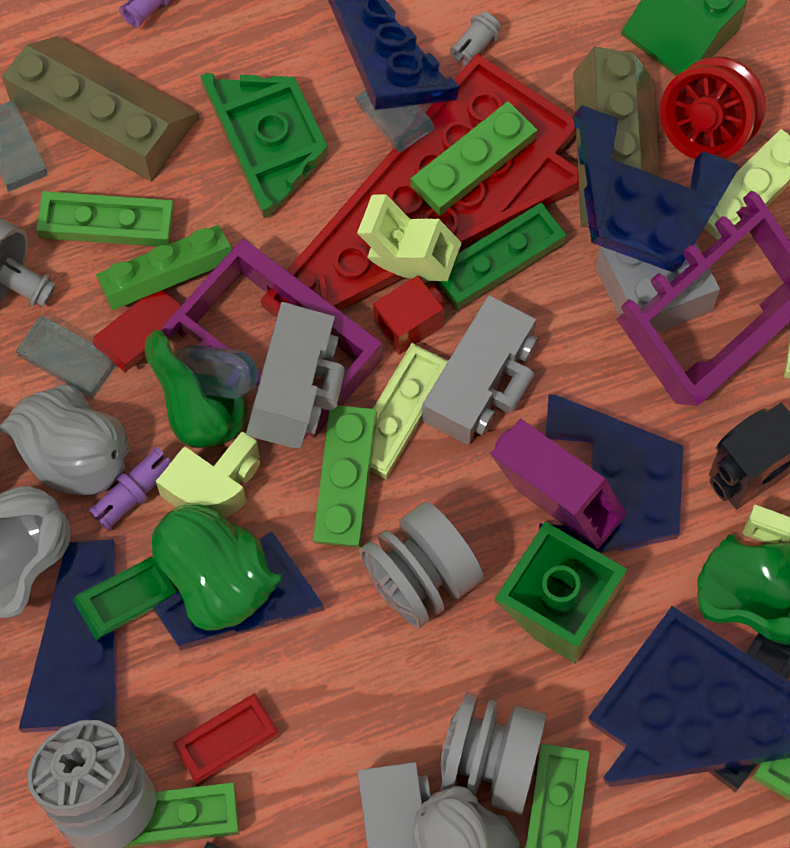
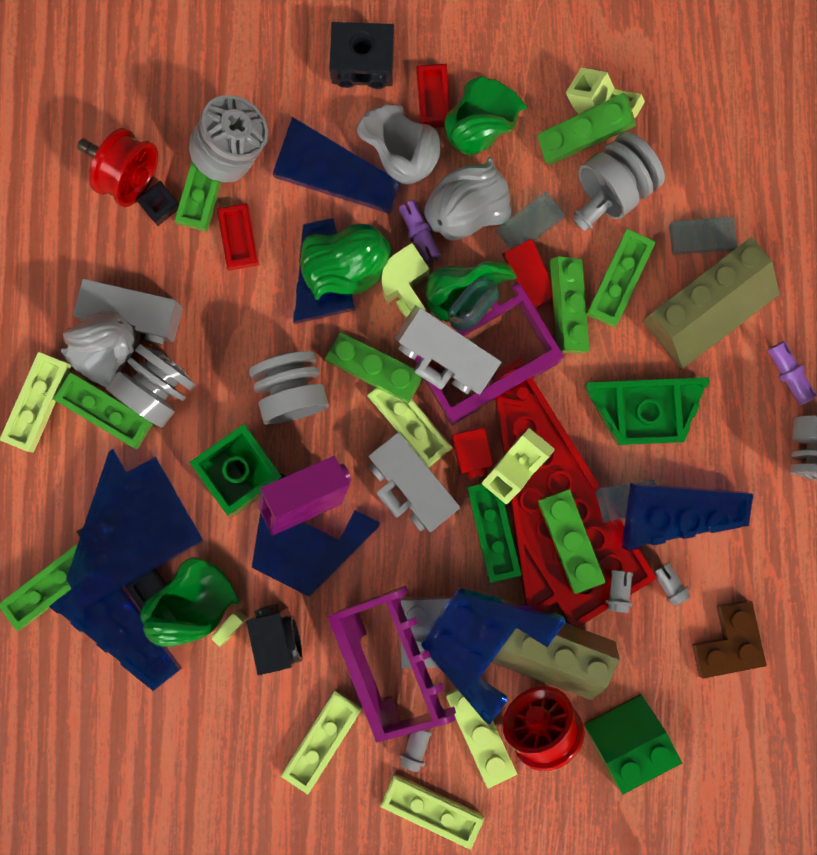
camera: 110 degrees right, 15 degrees up
green tile [73,556,179,641] -> none
none -> light grey pin [606,570,633,613]

